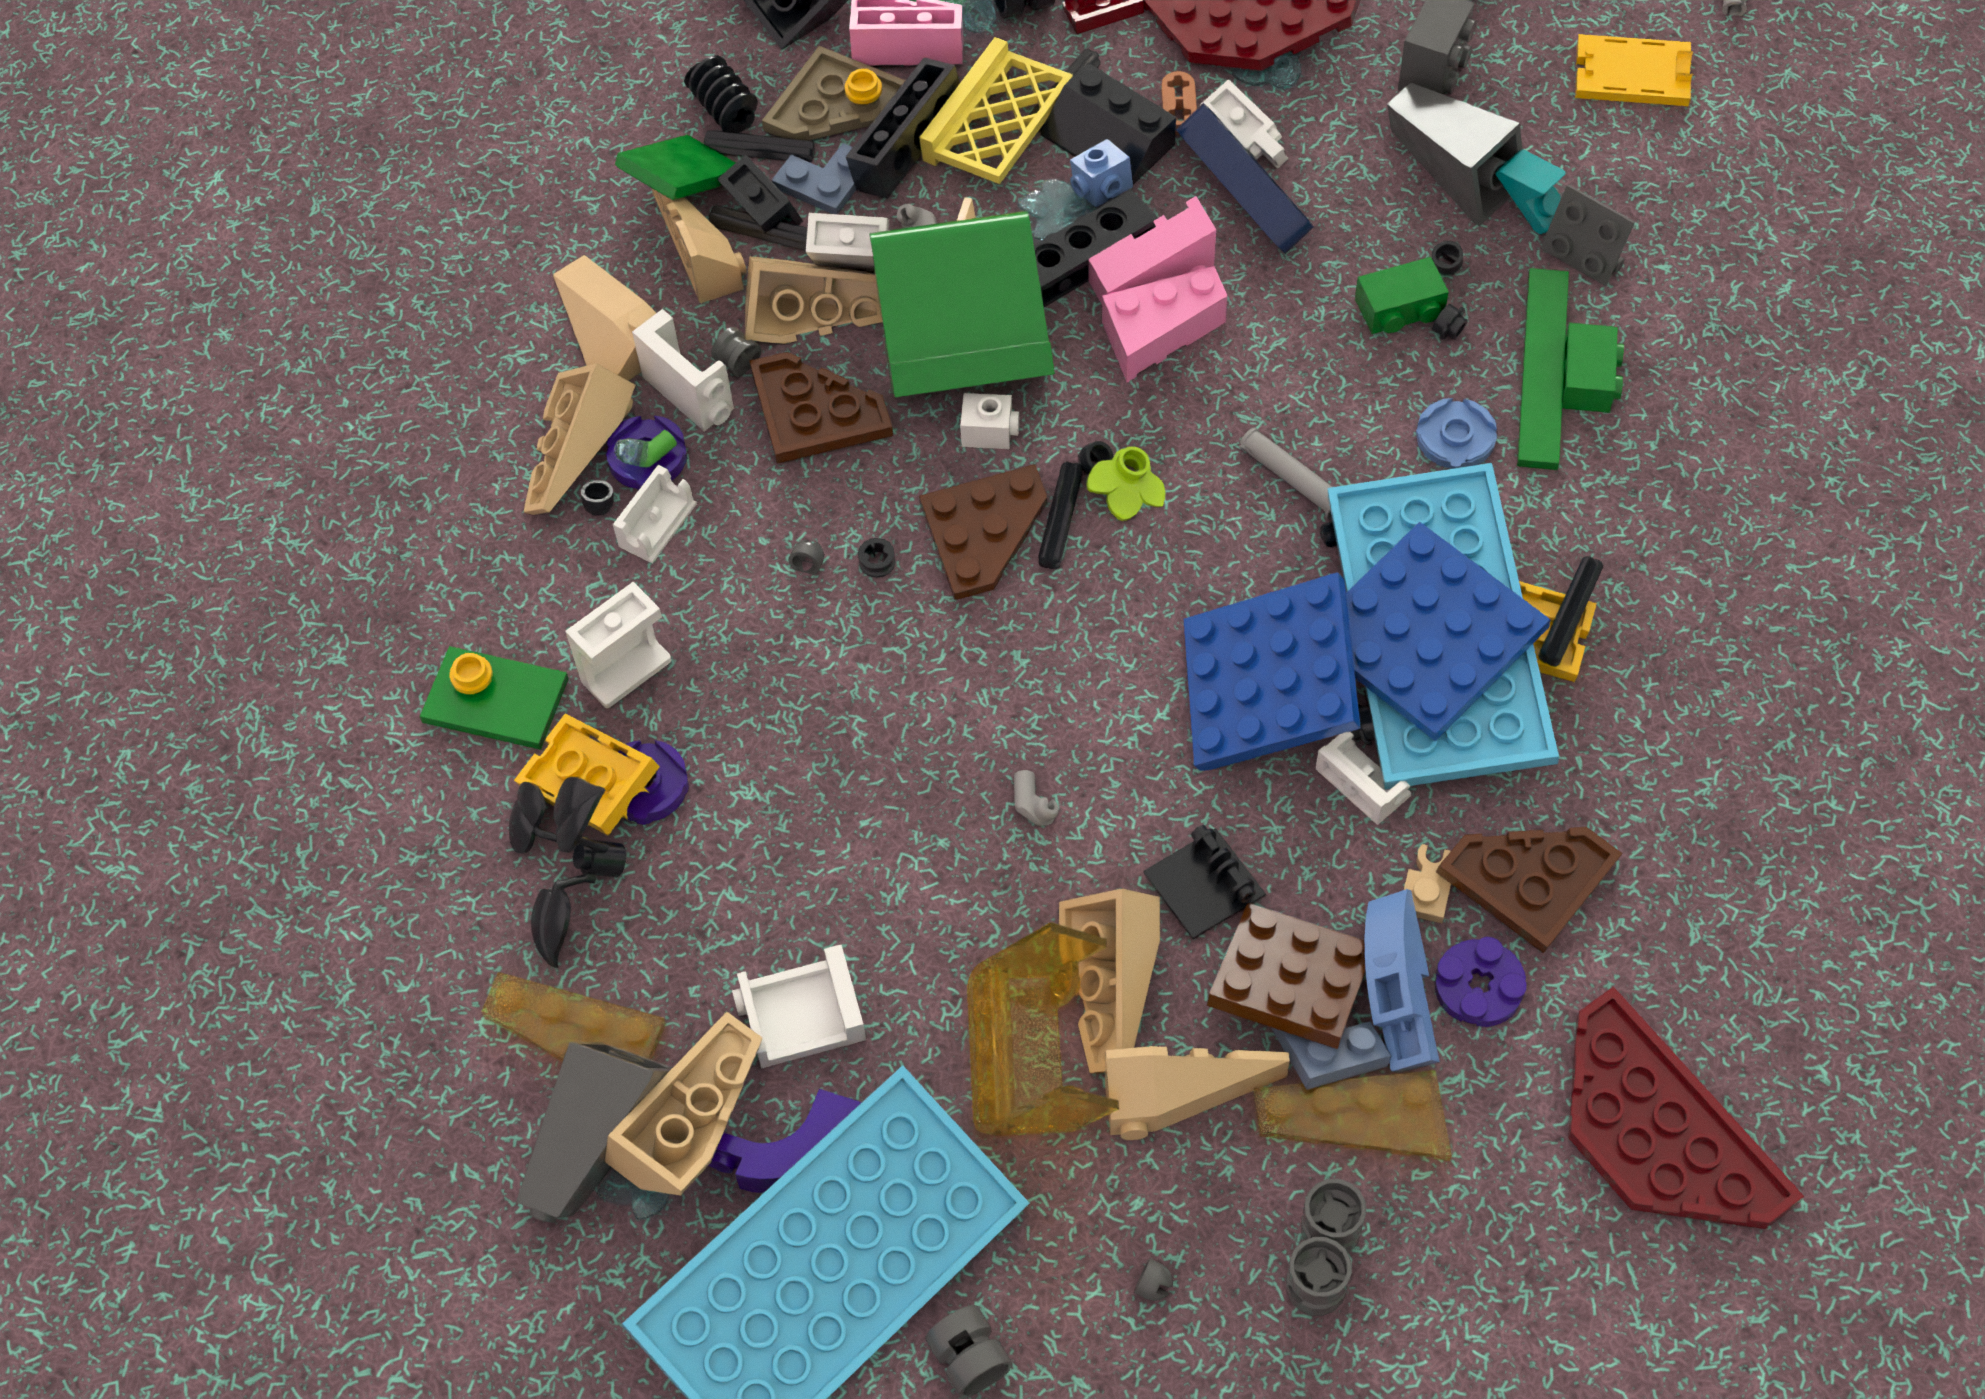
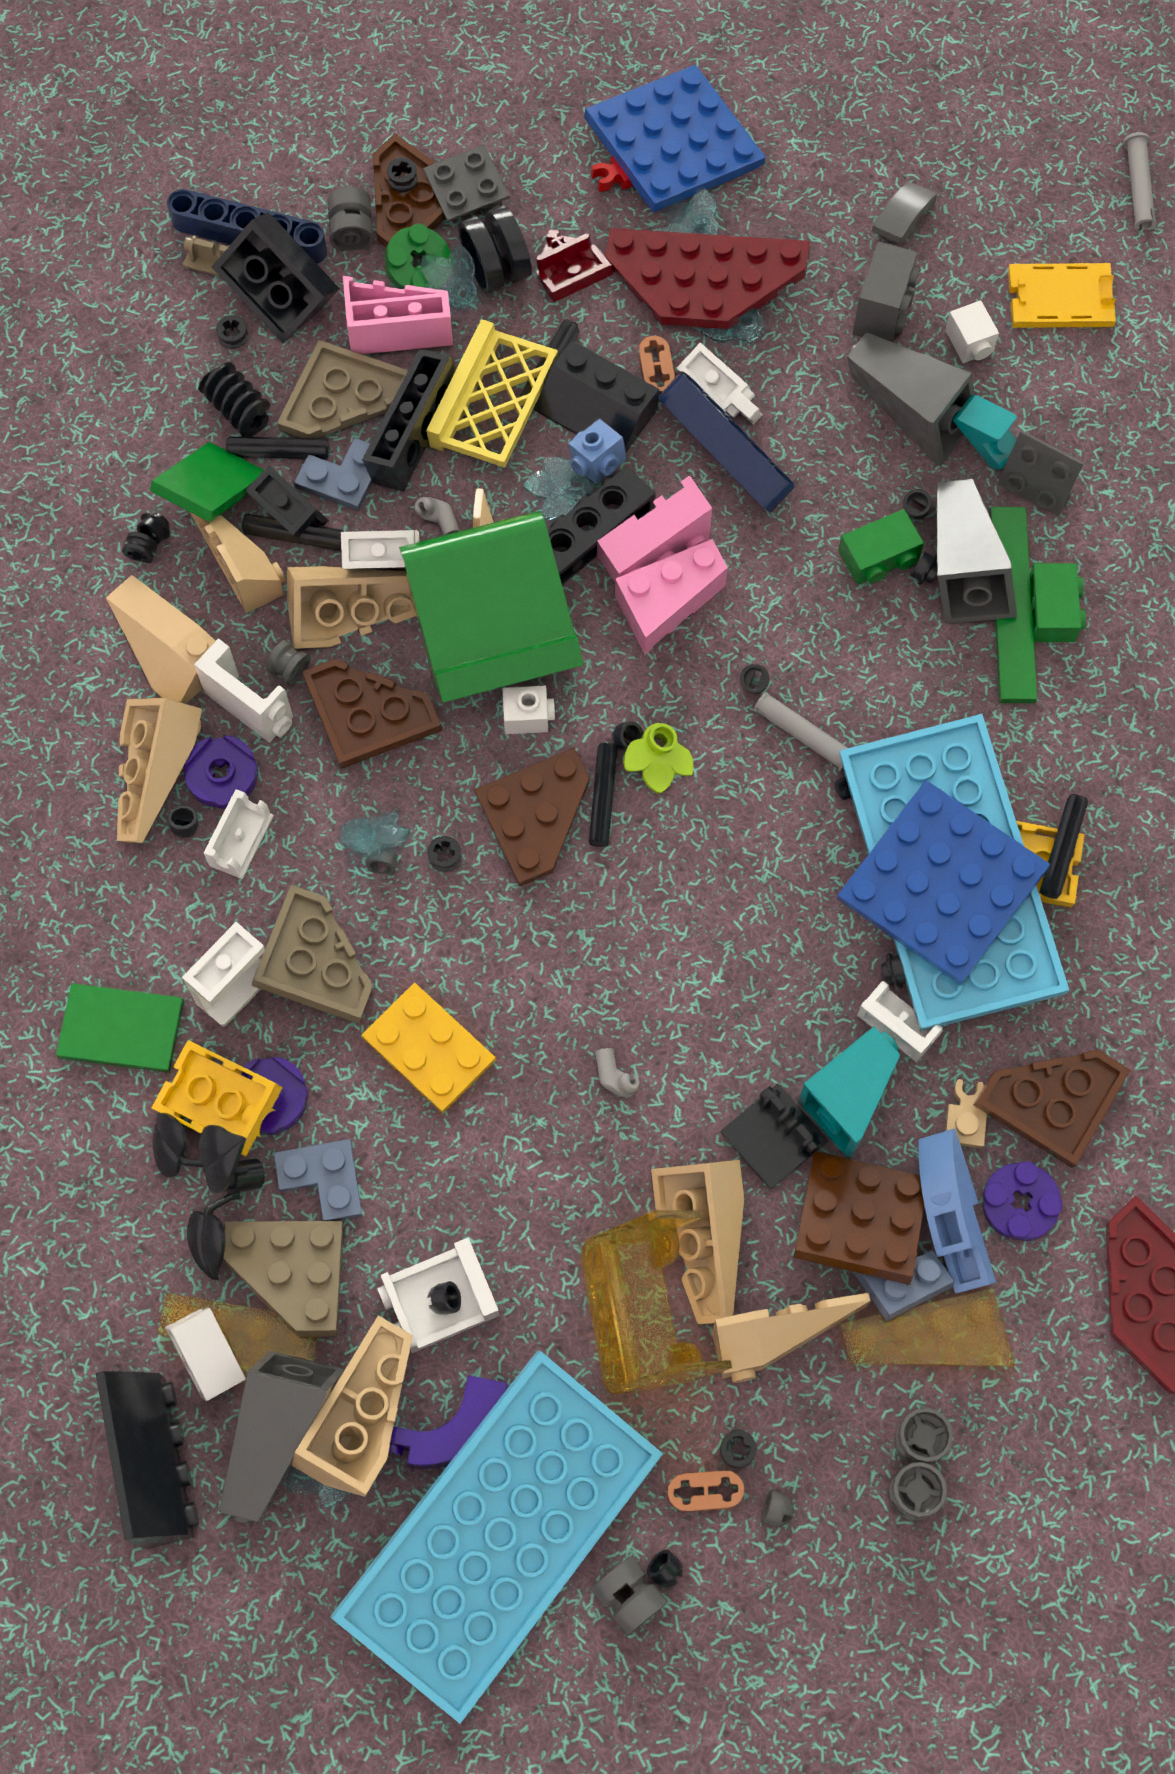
camera: 10 degrees left, 10 degrees up
yellow plate [449,653,493,694] -> none
arm [614,430,677,467] -> none
yellow plate [845,69,882,104] -> none
blue plate [1183,572,1361,771] -> none
medium blue tile [1416,398,1497,469] -> none
none -> black slope [96,1371,199,1549]
none -> black bush [122,532,158,563]
none -> black plate [137,512,170,544]
none -> white hinge [165,1307,246,1401]
none -> black bush [216,315,248,349]
none -> dark tan plate [223,1221,343,1337]
none -> dark tan plate [252,885,373,1024]
none -> sand blue plate [274,1139,363,1221]
none -> clear light blue plate [340,811,411,856]
none -> yellow plate [361,983,496,1114]
none -> black hinge [427,1281,461,1315]
none -> black hinge [647,1549,683,1587]
none -> nougat beam [667,1471,744,1512]
none -> black bush [720,1430,757,1468]
none -> black hinge [740,664,770,694]
none -> teal slope [798,1026,900,1159]
none -> slope [937,479,1017,624]
none -> white brick [945,300,999,363]

